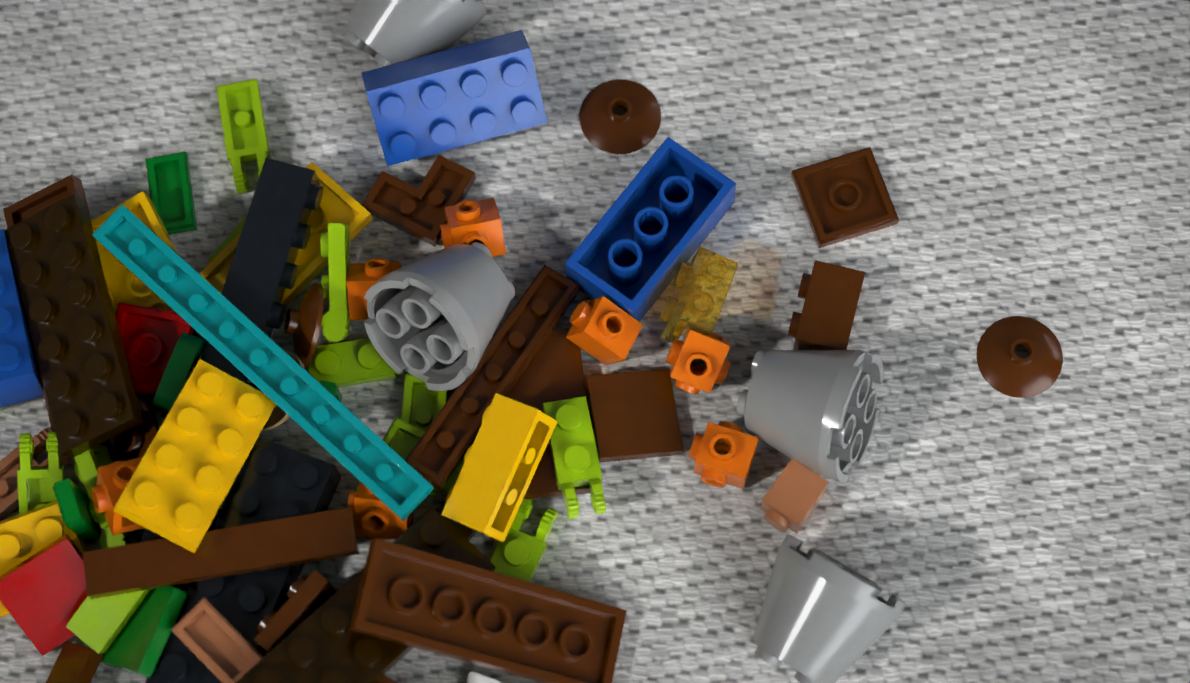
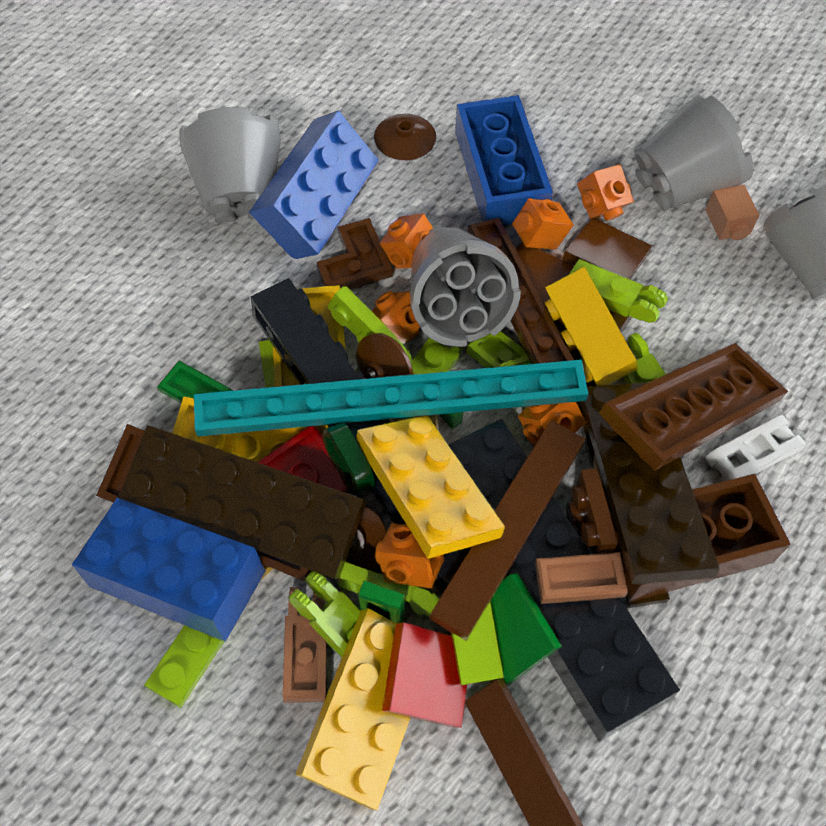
camera: 55 degrees left, 10 degrees down
lime hinge [216,78,271,194] -> none
clear yellow bracket [659,246,738,343] -> none
orange brick [689,421,759,489] -> none
reddish brown brick [788,260,865,350] -> none
reddish brown tile [791,147,899,248] -> none
reddish brown dish [977,316,1063,398] -> none

